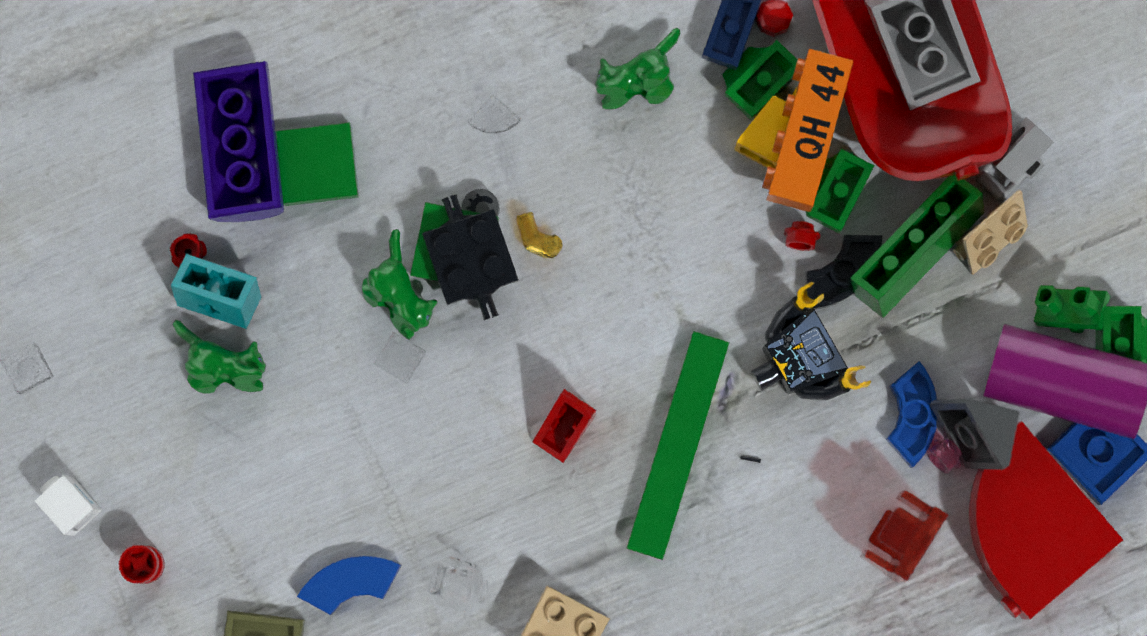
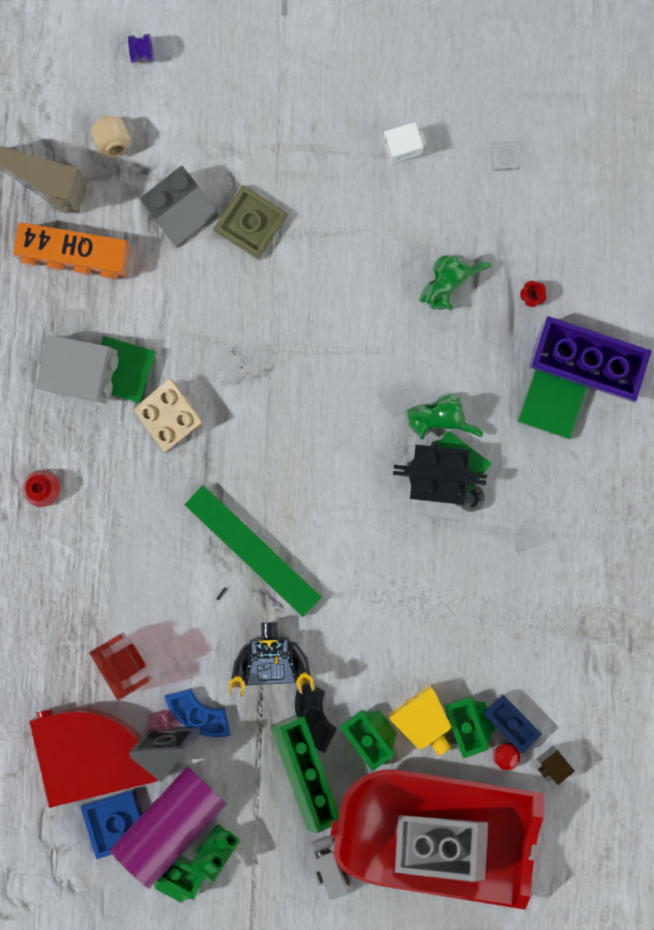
camera: 110 degrees right, 5 degrees up
red wheel [119,545,165,584] -> none
teal brick [171,254,262,329] -> none
blue tile [297,556,402,615] -> none
clear yellow arm [515,212,563,258] -> none
red slope [532,389,596,463] -> none
green animal [594,28,680,110] -> none
orange brick [762,48,854,212] -> none
red plate [784,221,821,251] -> none
tan hinge [953,189,1028,275] -> none

